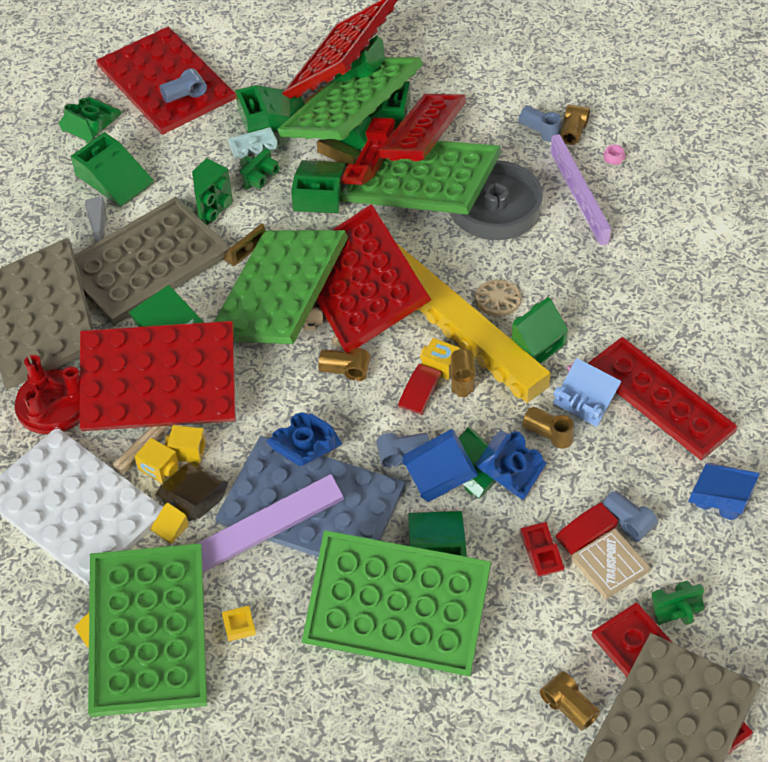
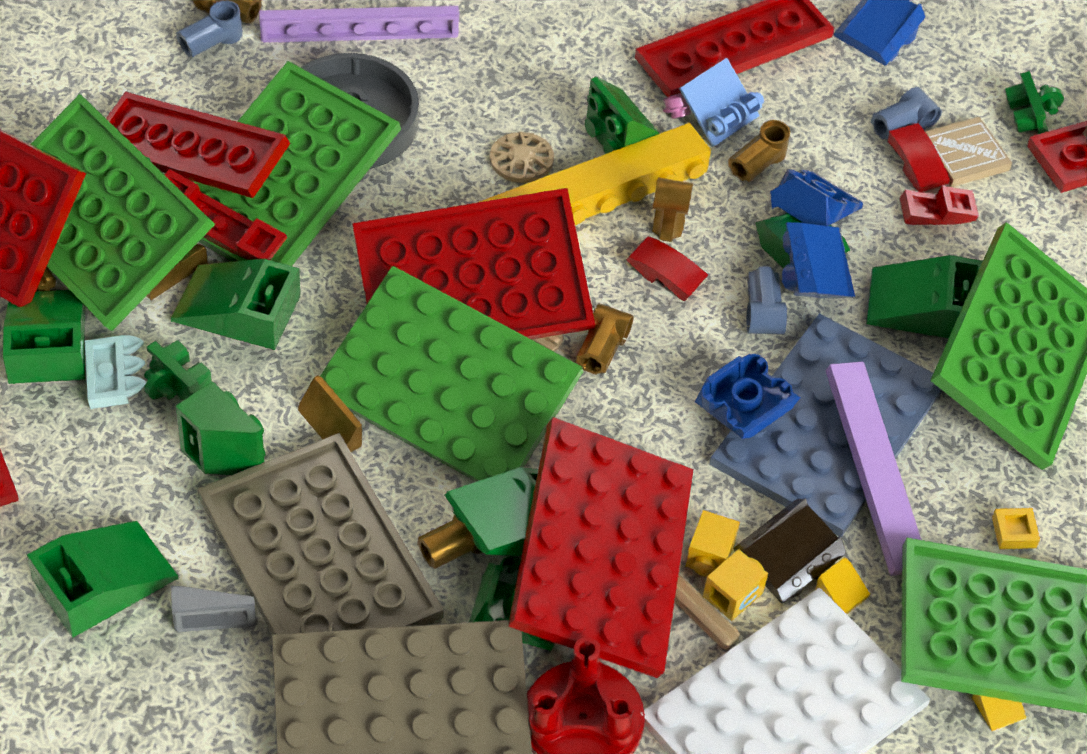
camera: 85 degrees left, 0 degrees up
yellow brick [420,338,460,380] -> none

